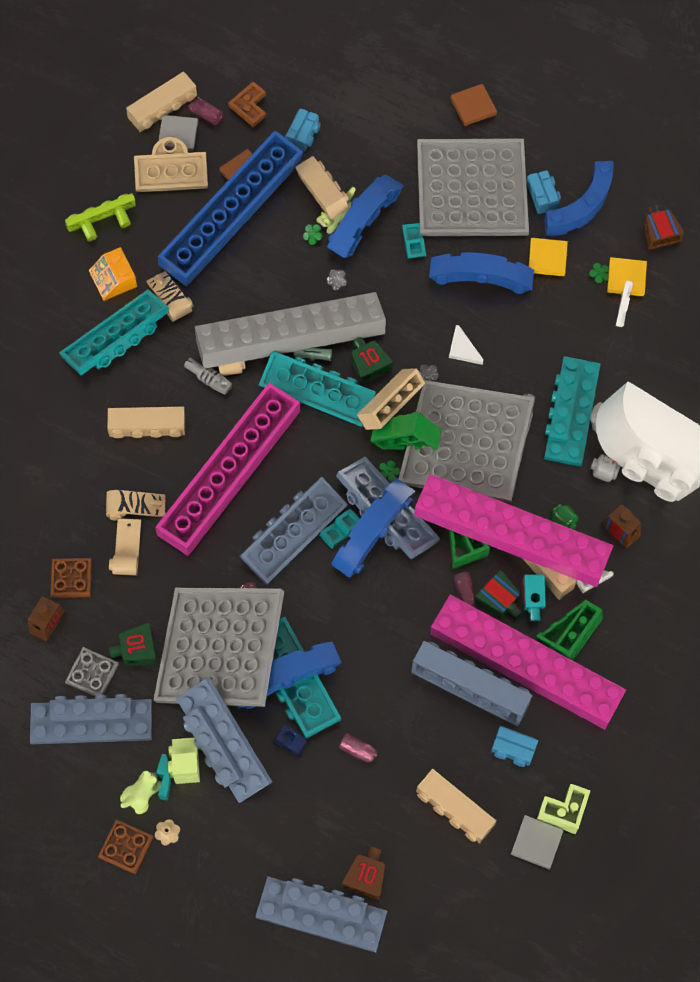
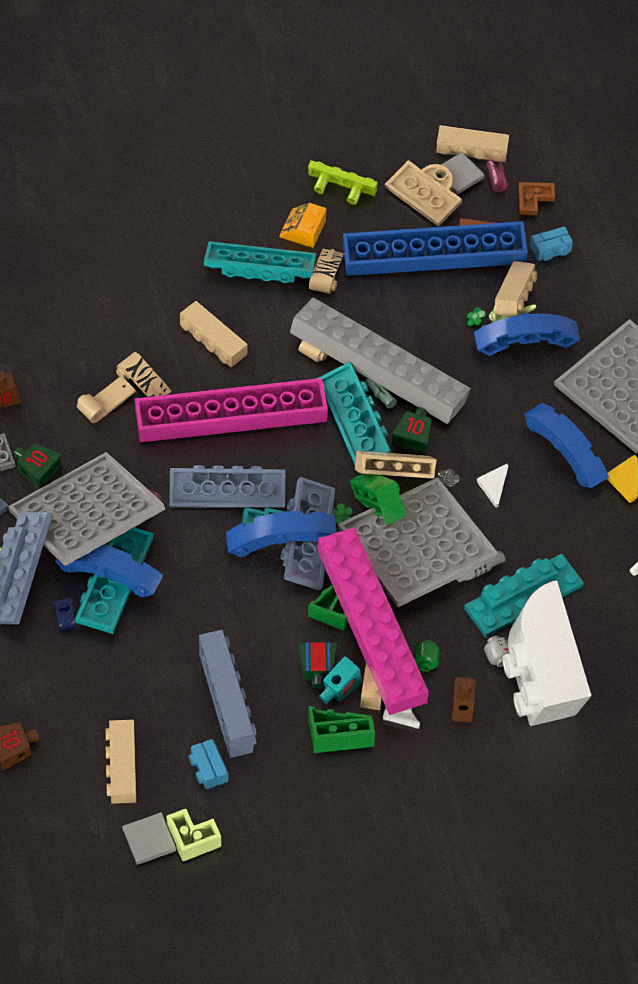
camera: 45 degrees right, 10 degrees down
dark orange tile [51,558,92,598] -> none
light grey hinge [184,357,232,394] -> none
clear plant [327,269,347,290] -> none
clear pink hinge [339,733,377,762] -> none
teal slope [402,223,426,259] -> none
dark pink brick [430,594,626,730] -> none
clear pink hinge [454,572,475,606] -> none

